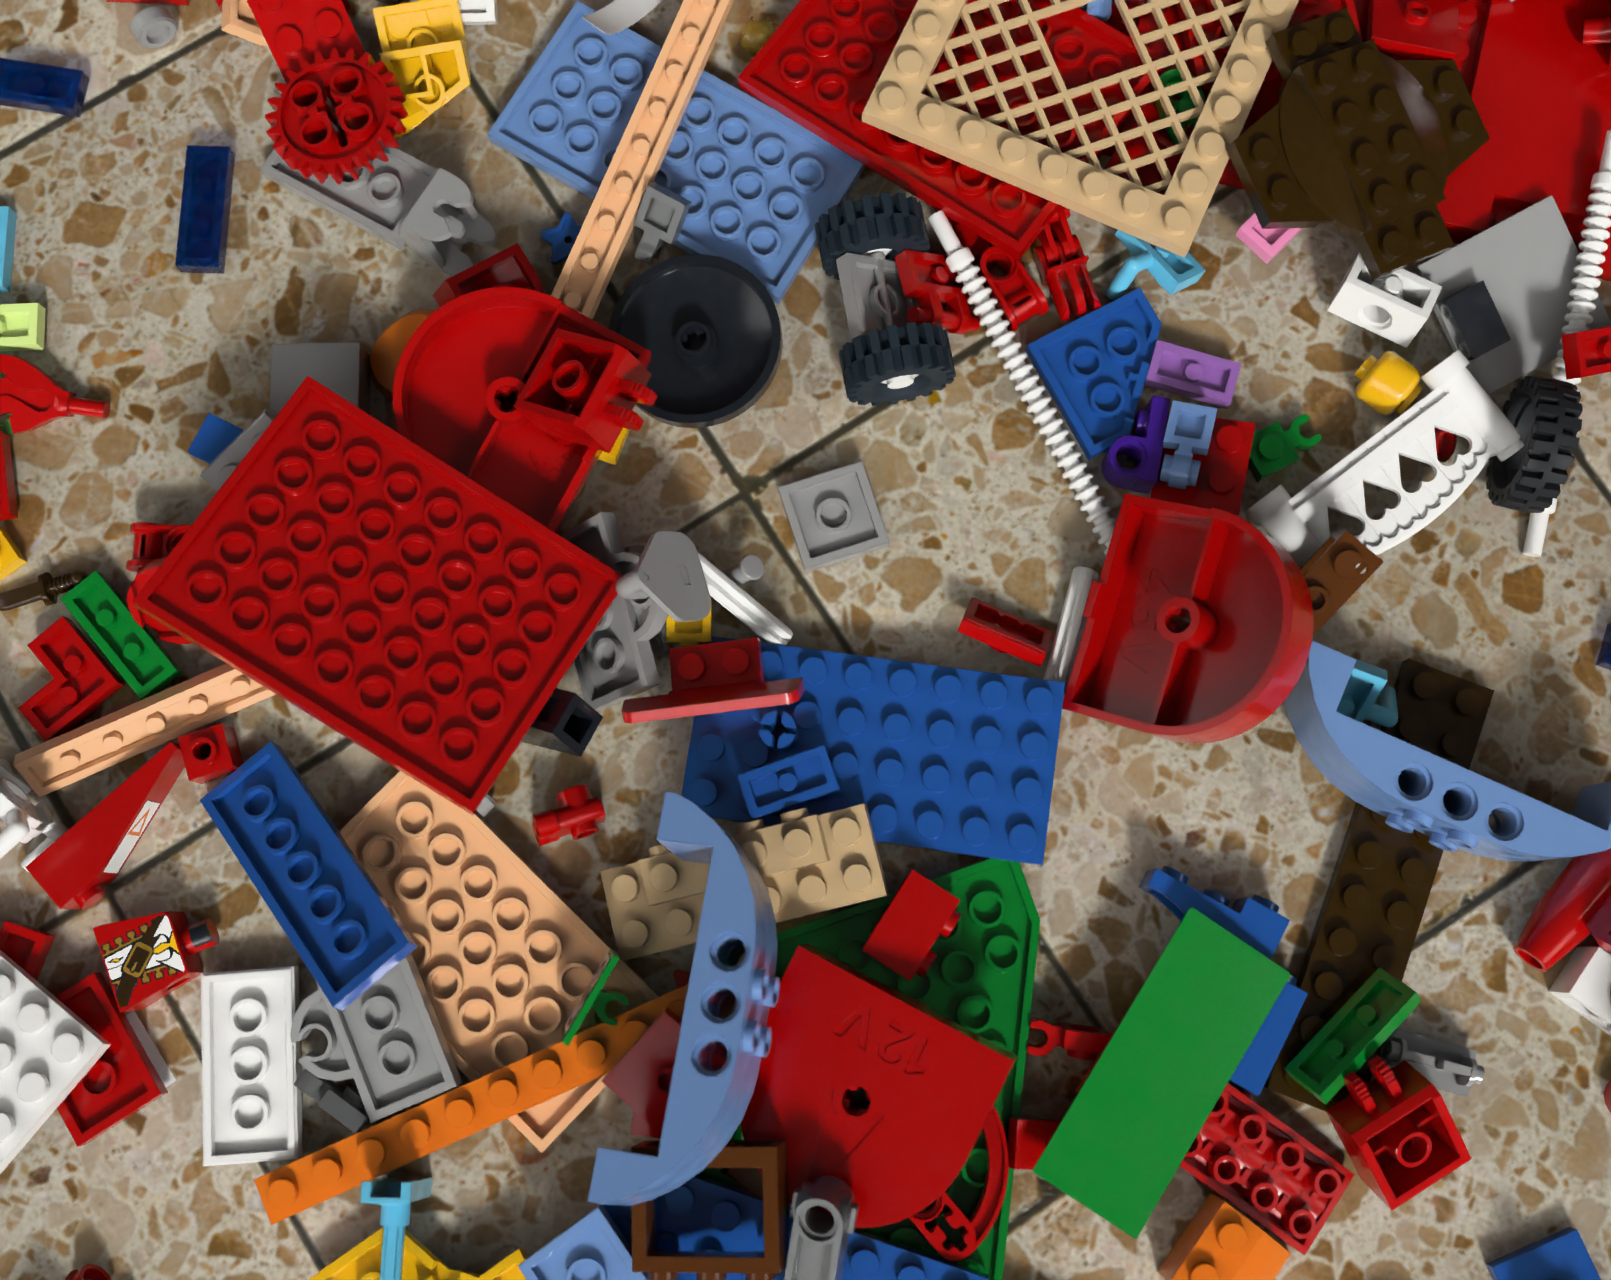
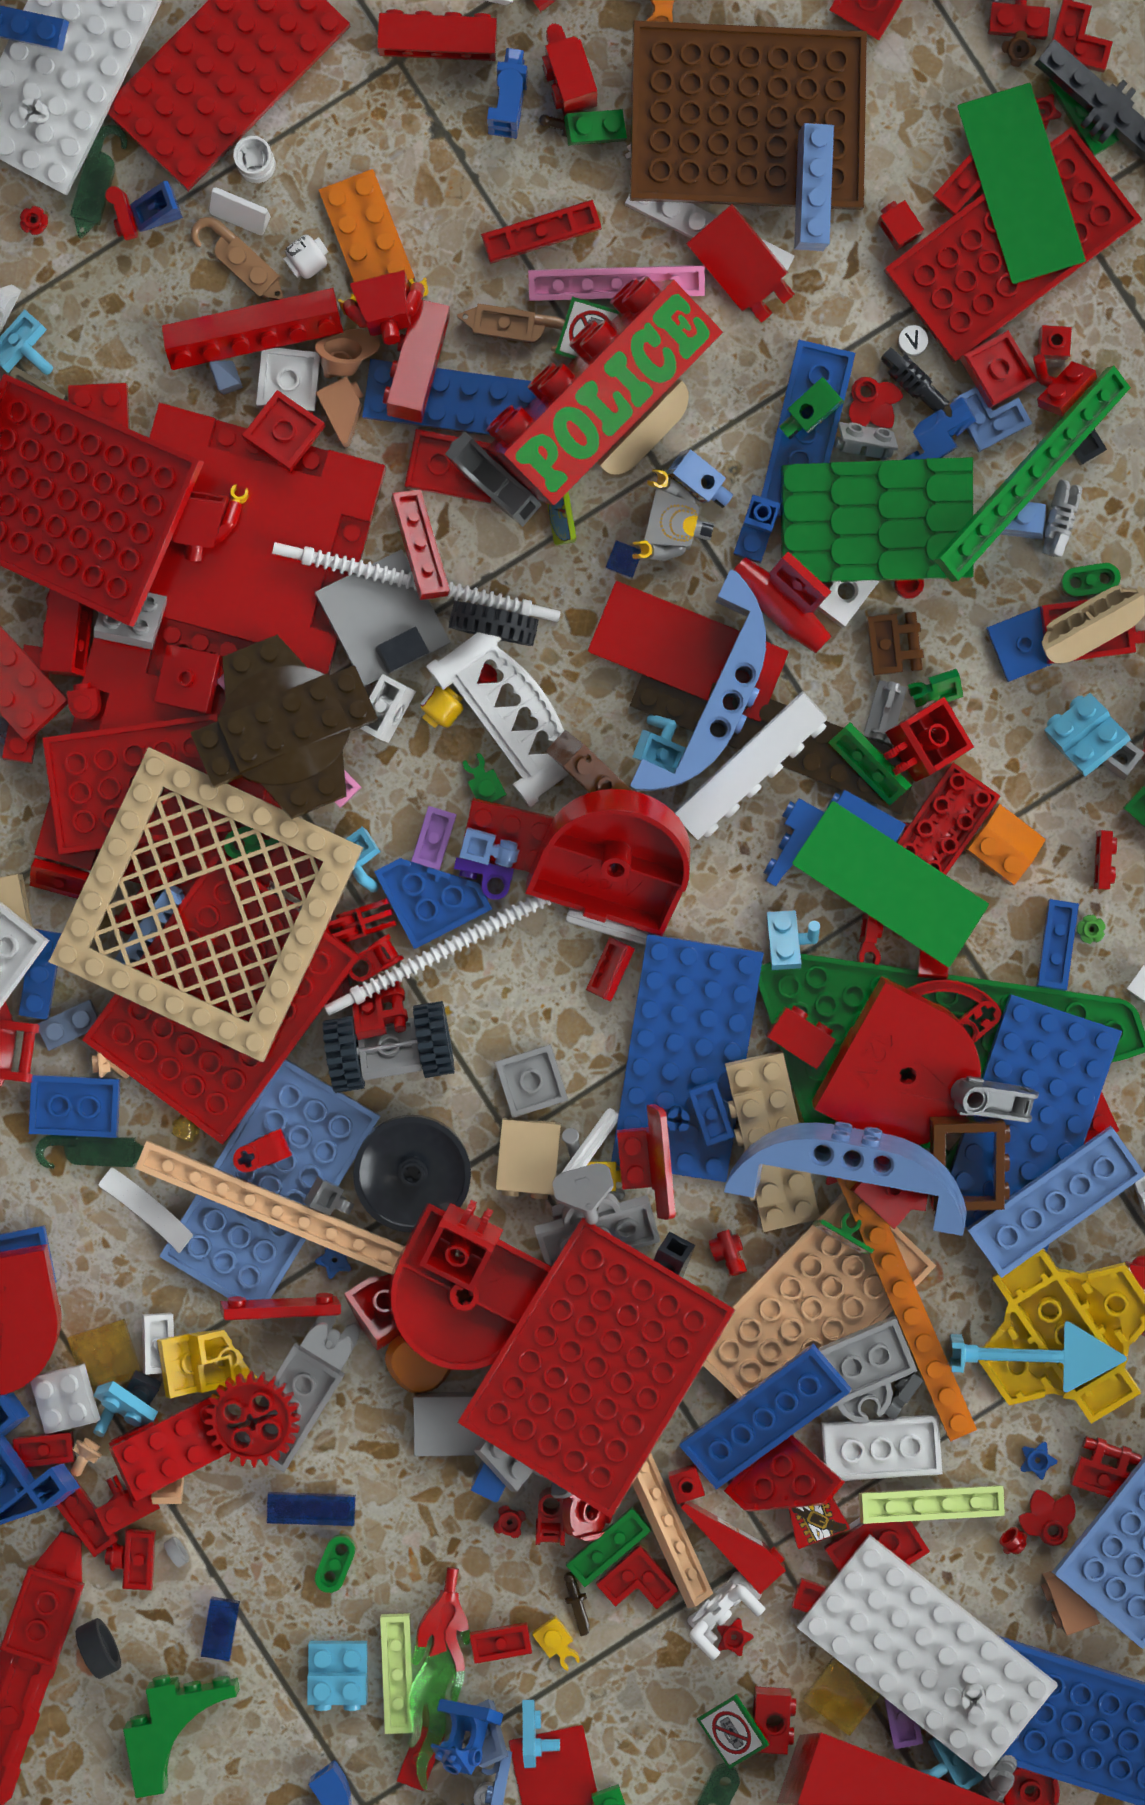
camera: 90 degrees left, 10 degrees up
none -> red plate [220,1293,341,1320]
none -> red piece [233,1128,292,1172]
none -> green plate [315,1534,356,1593]
none -> red plate [493,1505,526,1538]
none -> tan brick [496,1117,561,1199]
none -> red sticker [588,581,789,722]
none -> white brick [674,691,827,840]
none -> red plate [724,1434,845,1512]
none -> medium azure plate [767,910,820,970]
none -> yellowish green plate [859,1485,1005,1524]
none -> reddish brown plate [867,612,924,676]
none -> green plate [908,669,964,708]

